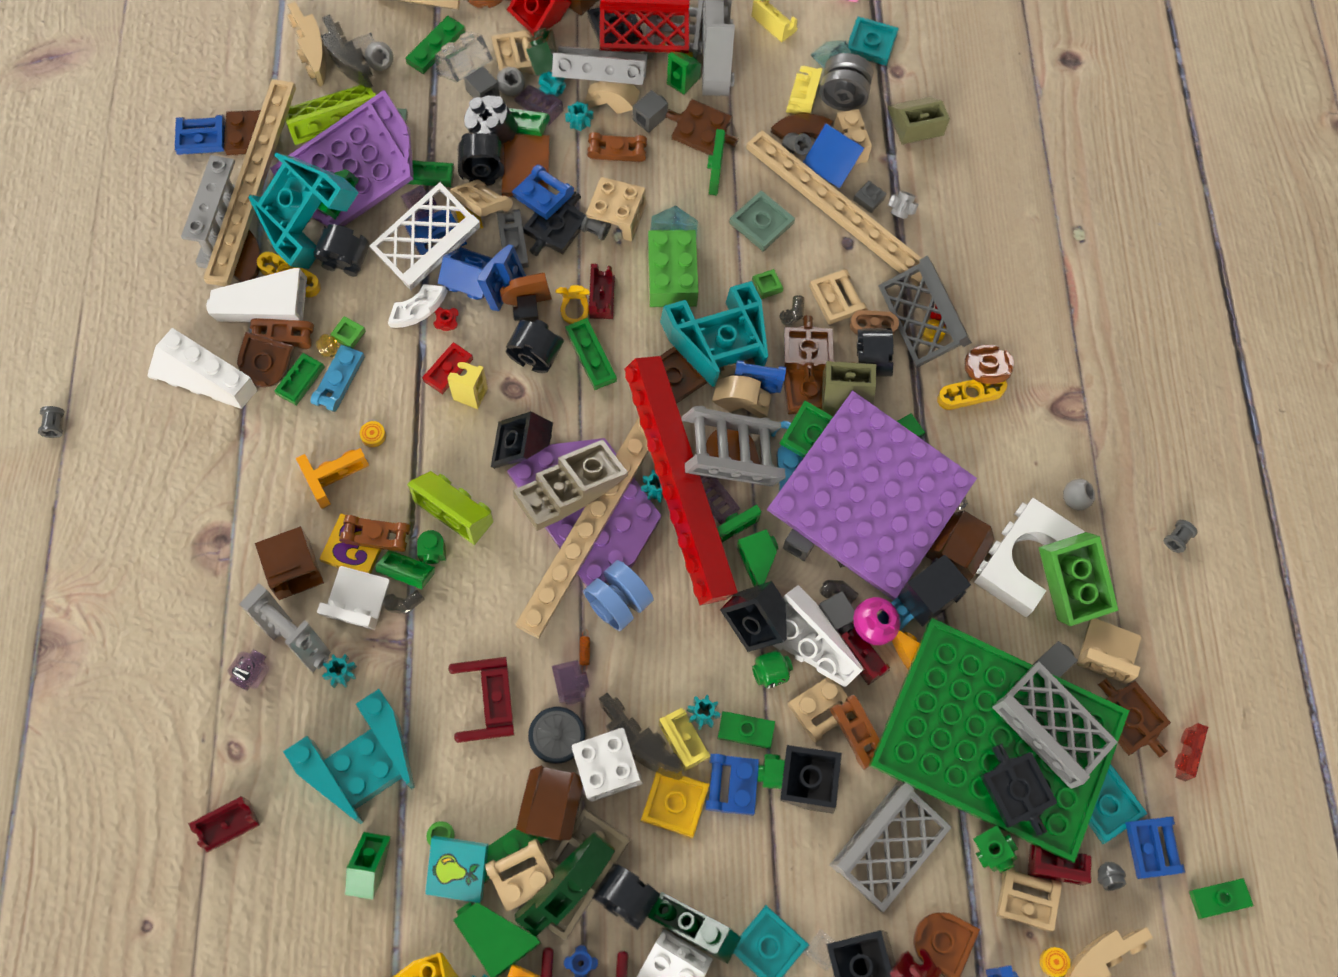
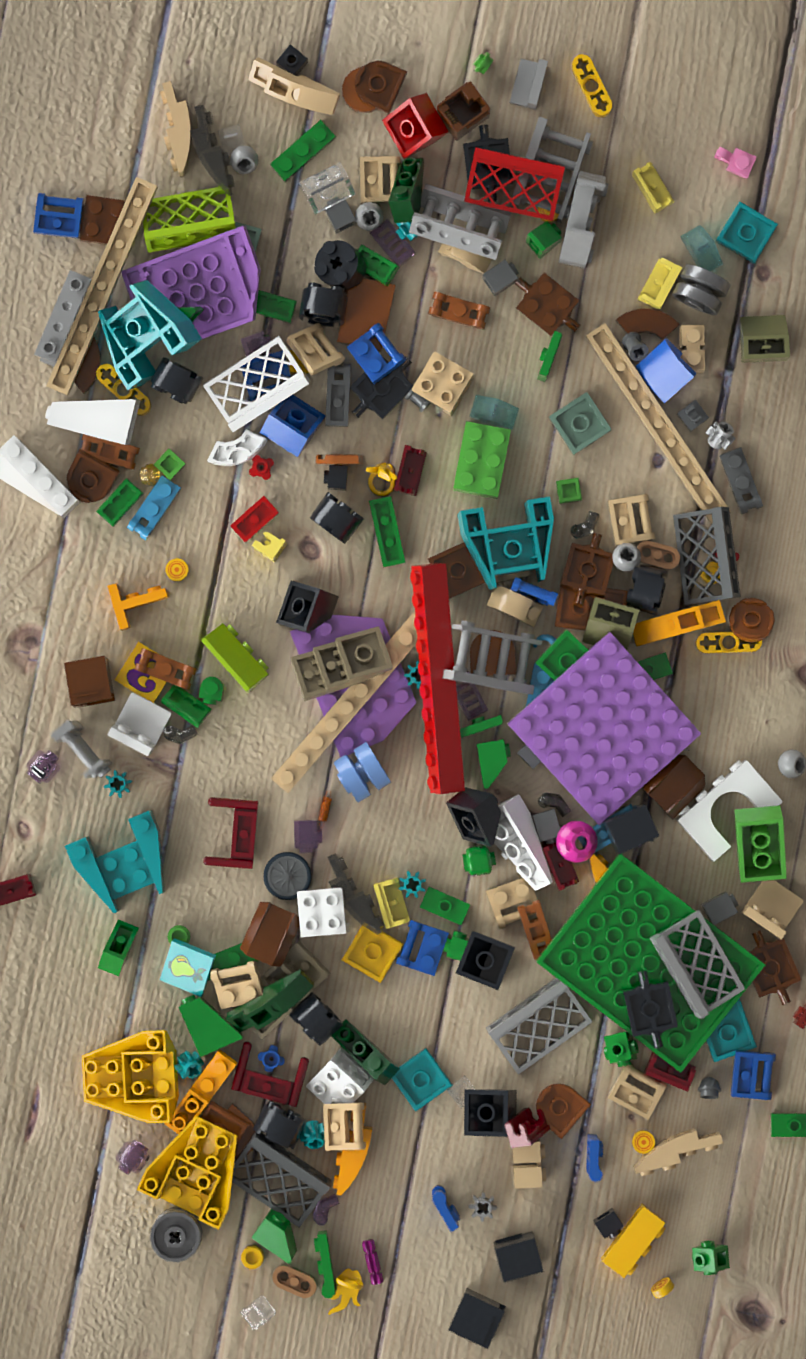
camera: 20 degrees right, 20 degrees up
blue slope [477,245,526,311] -> none
teal gear [565,101,593,131] -> none
none -> light grey piece [612,543,641,571]
none -> light orange slope [633,600,726,647]
none -> dark grey plate [719,447,763,515]

